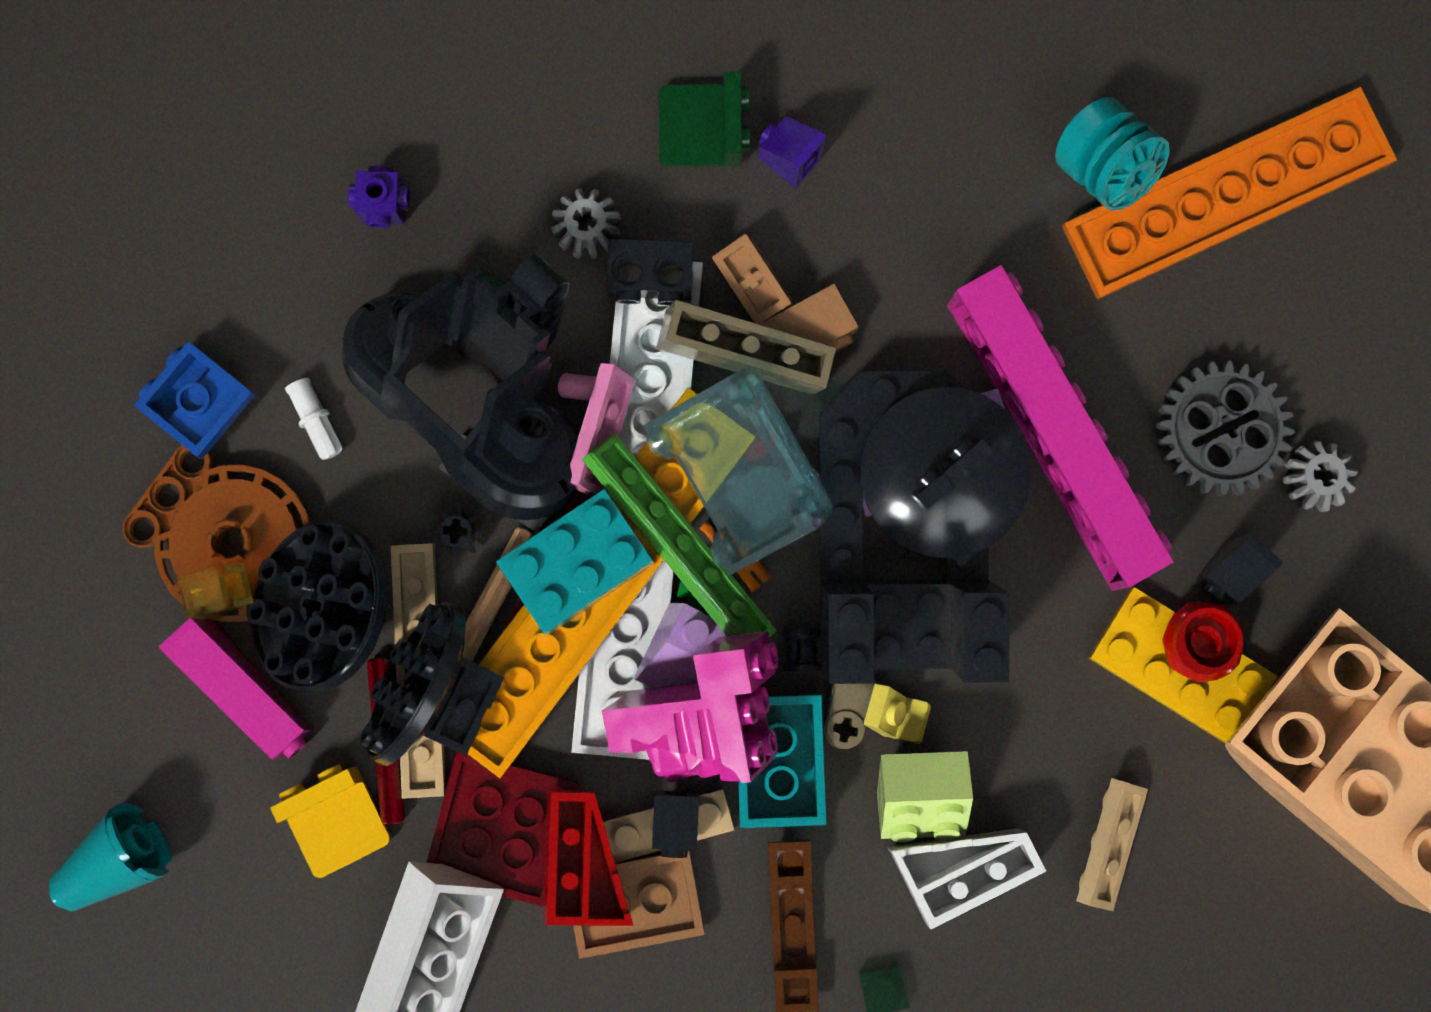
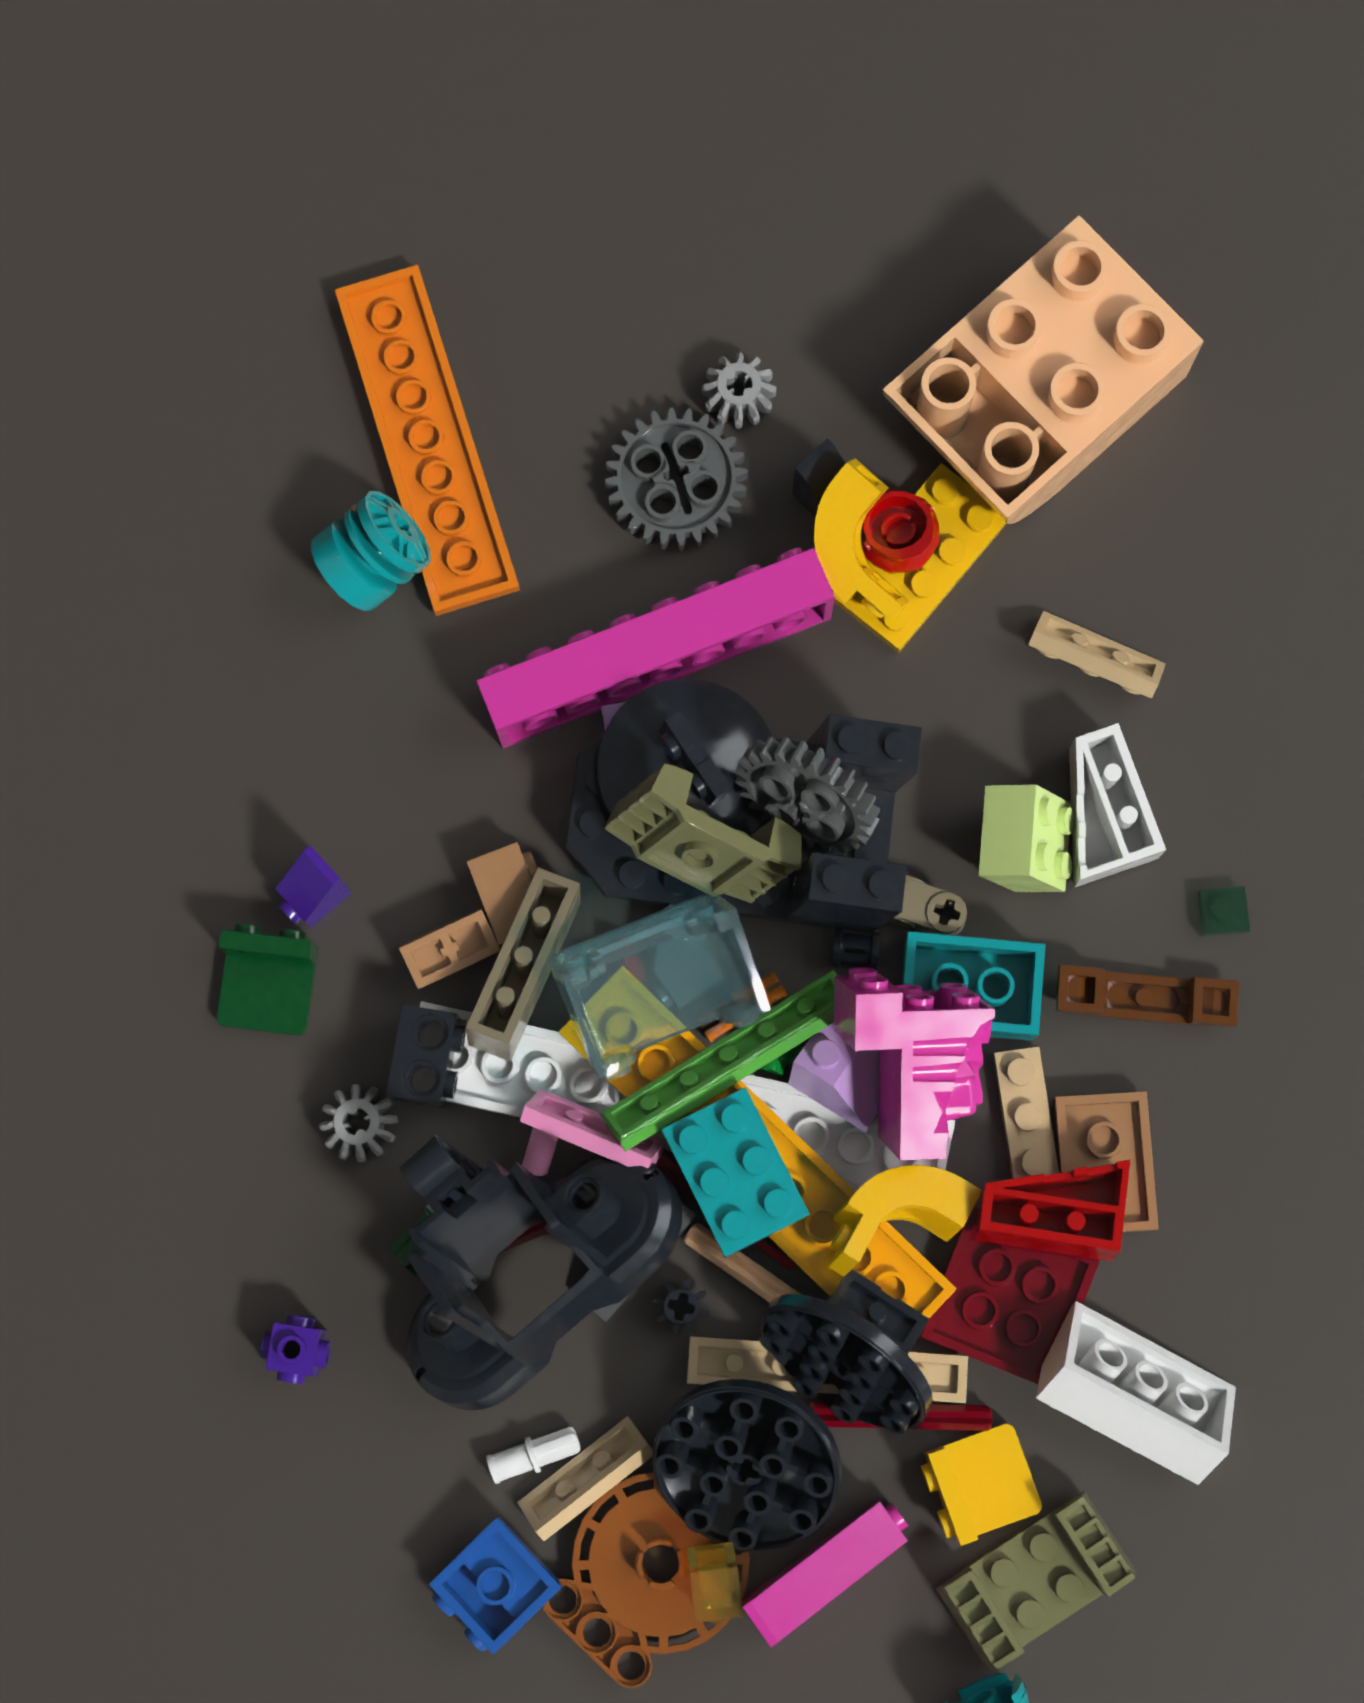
camera: 80 degrees left, 5 degrees down
black brick [652,790,699,858] -> none
light yellow bracket [864,684,931,744] -> none
none -> tan plate [517,1416,653,1541]
none -> olive plate [604,763,802,903]
none -> dark grey gear [735,736,880,853]
none -> yellow arch [814,458,909,620]
none -> yellow arch [828,1165,982,1277]
none -> olive plate [936,1491,1136,1670]

